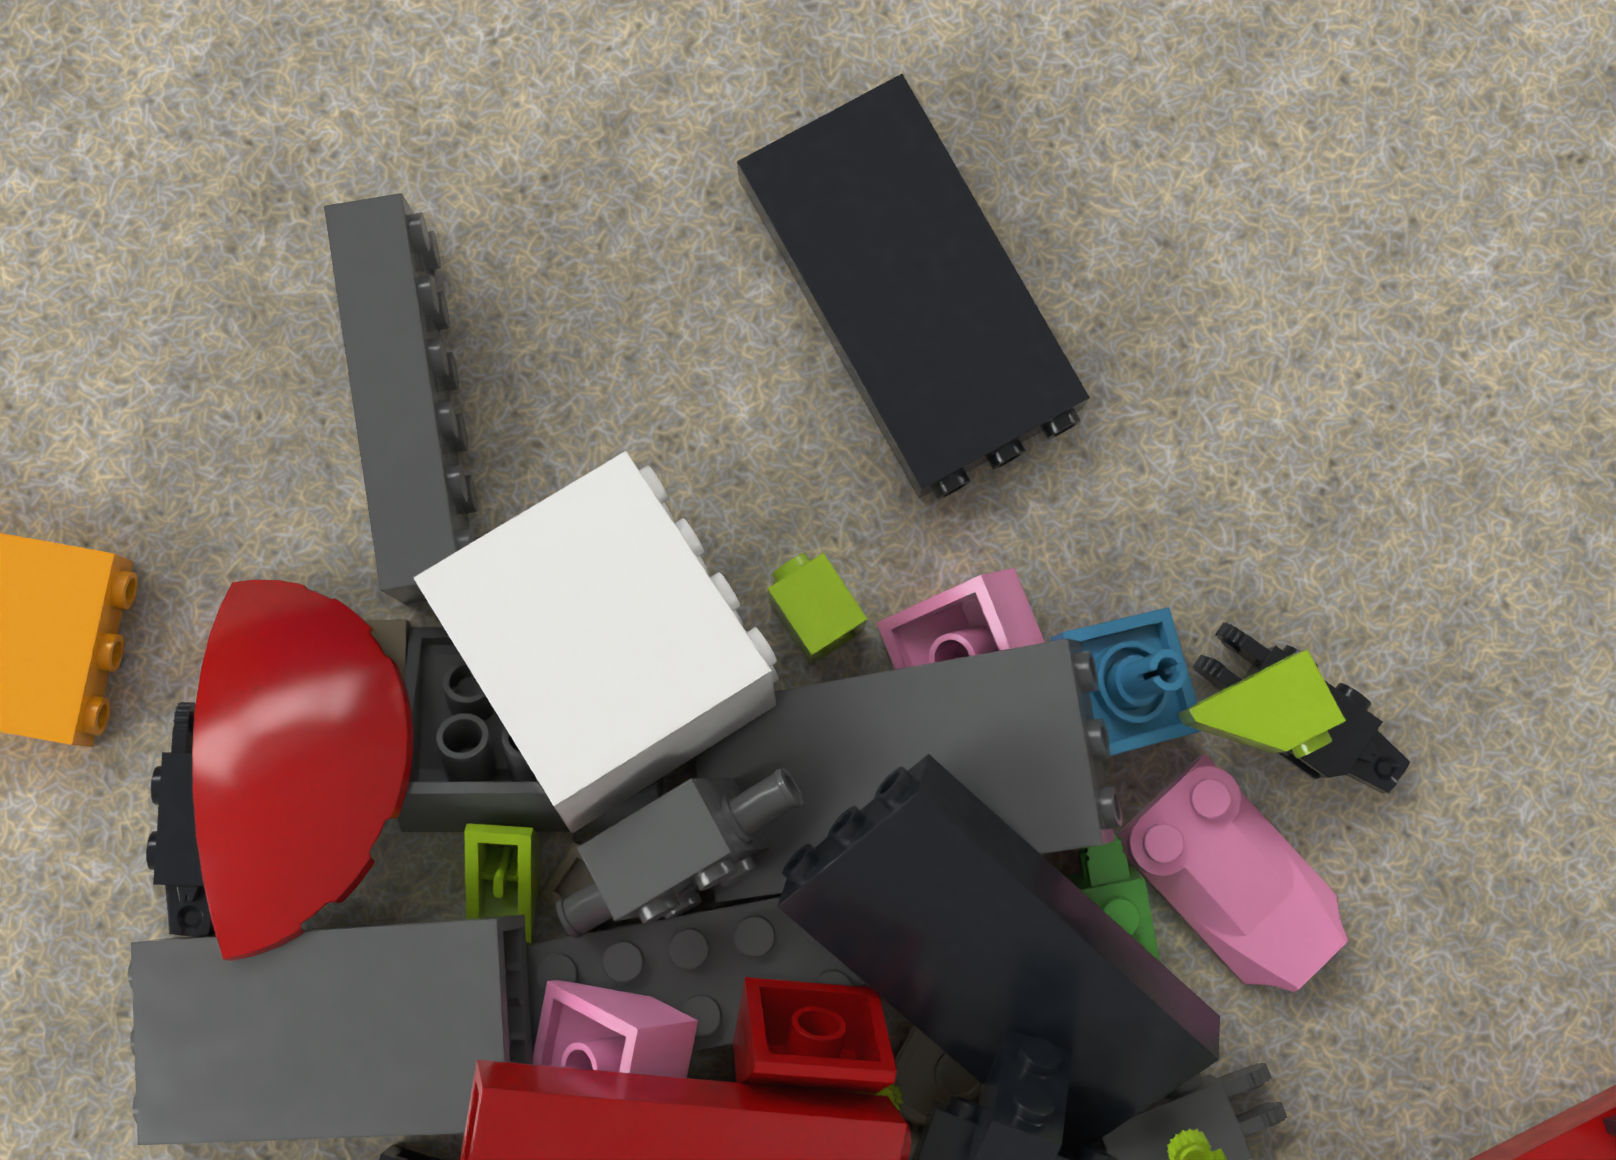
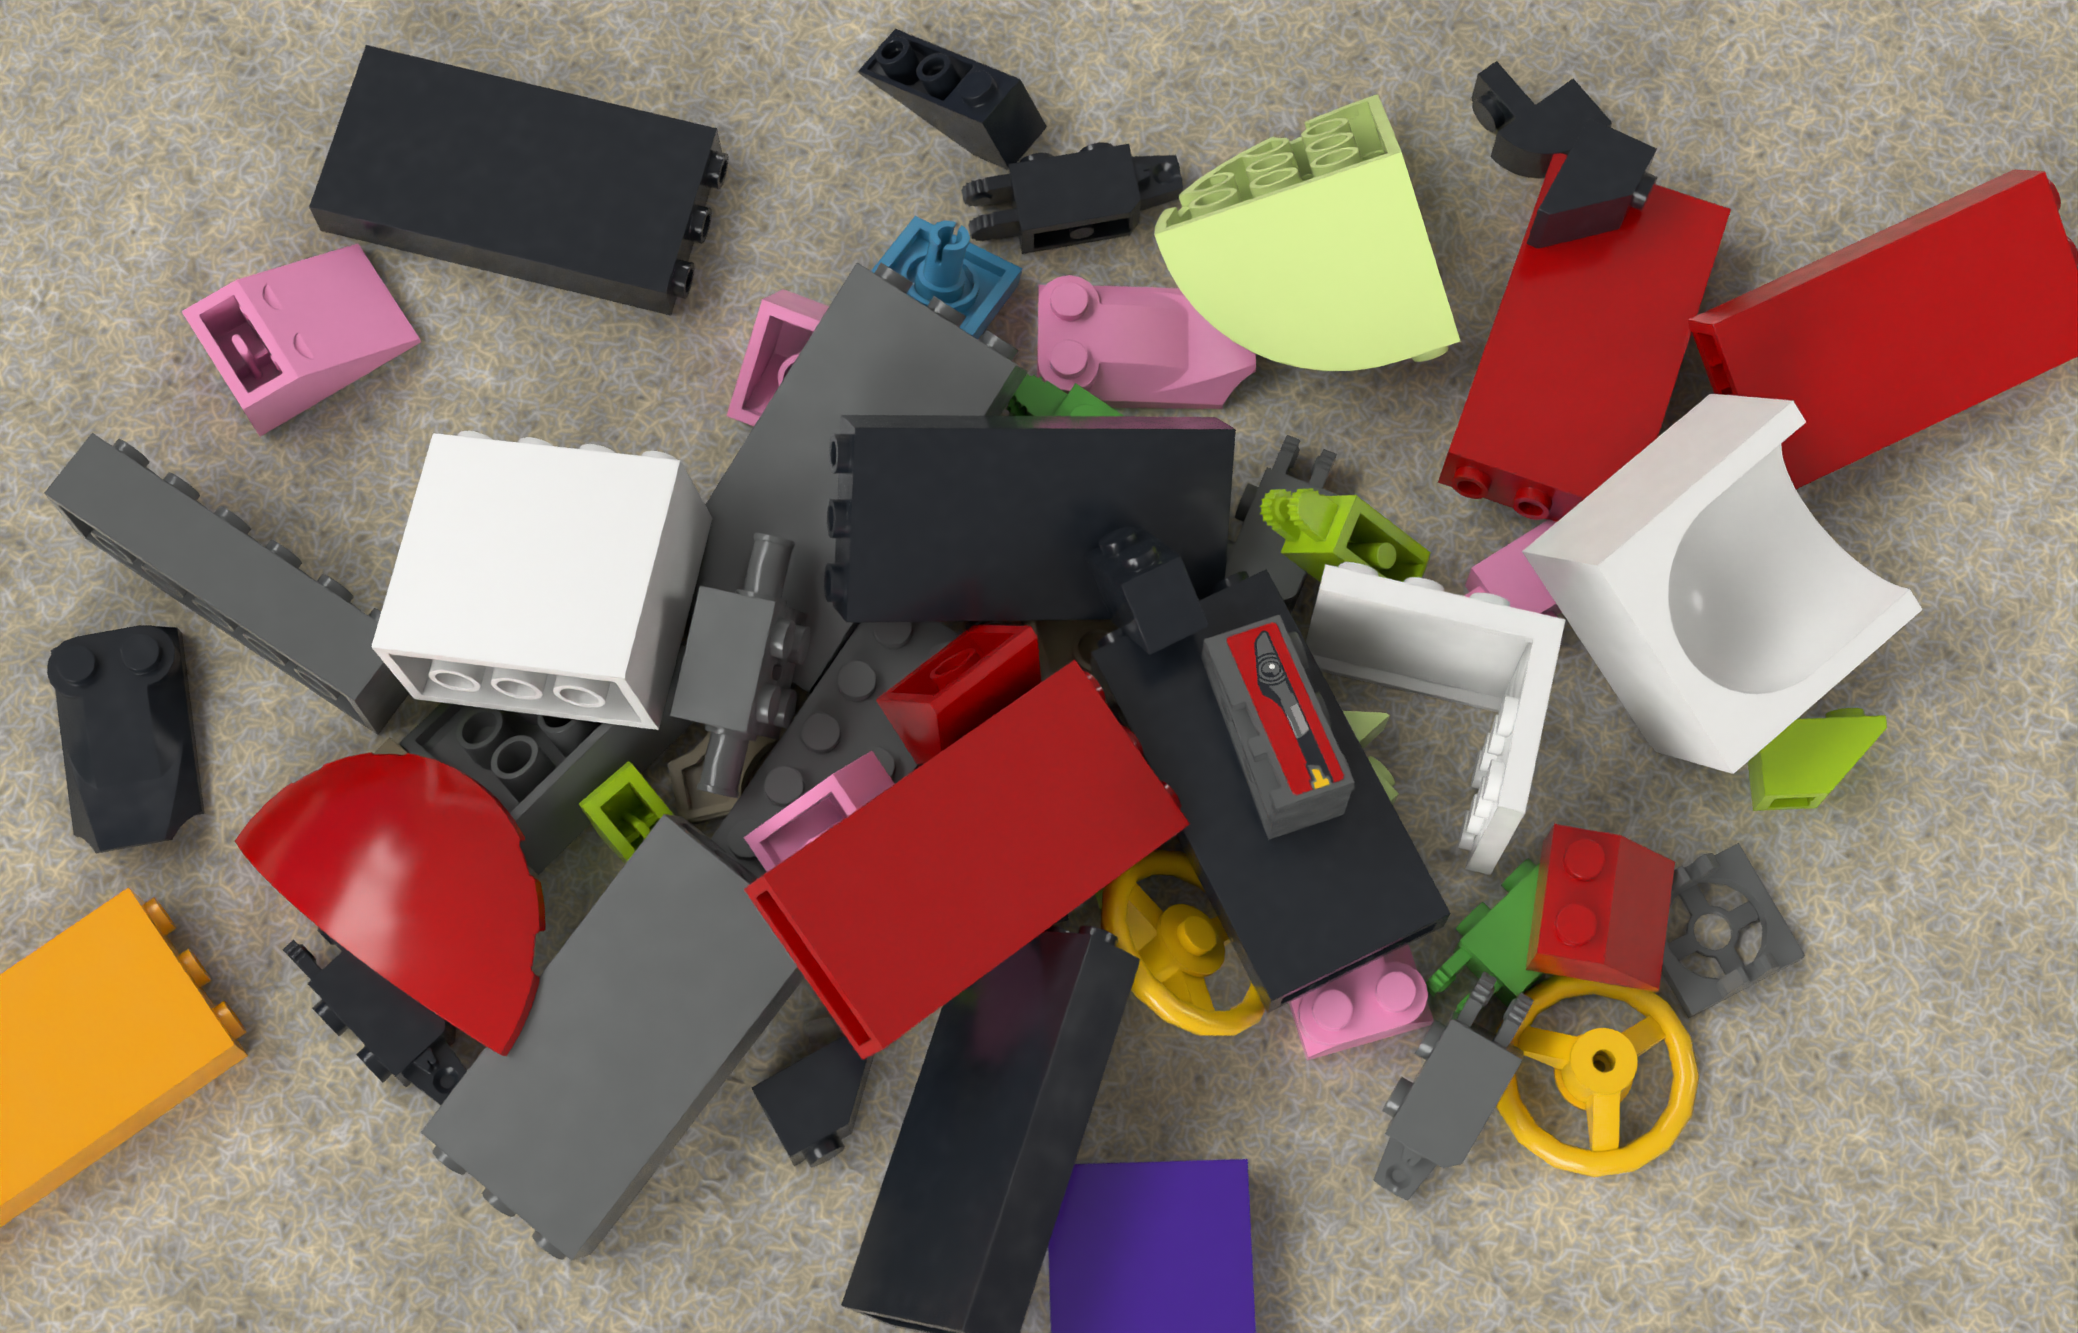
camera: 45 degrees left, 10 degrees down
lime brick [768,552,867,665] -> none
lime slope [1177,649,1346,758] -> none
none -> black slope [47,625,205,854]
none -> bright pink slope [181,244,421,437]
none -> black slope [858,28,1047,170]
none -> yellowish green brick [1154,94,1461,371]

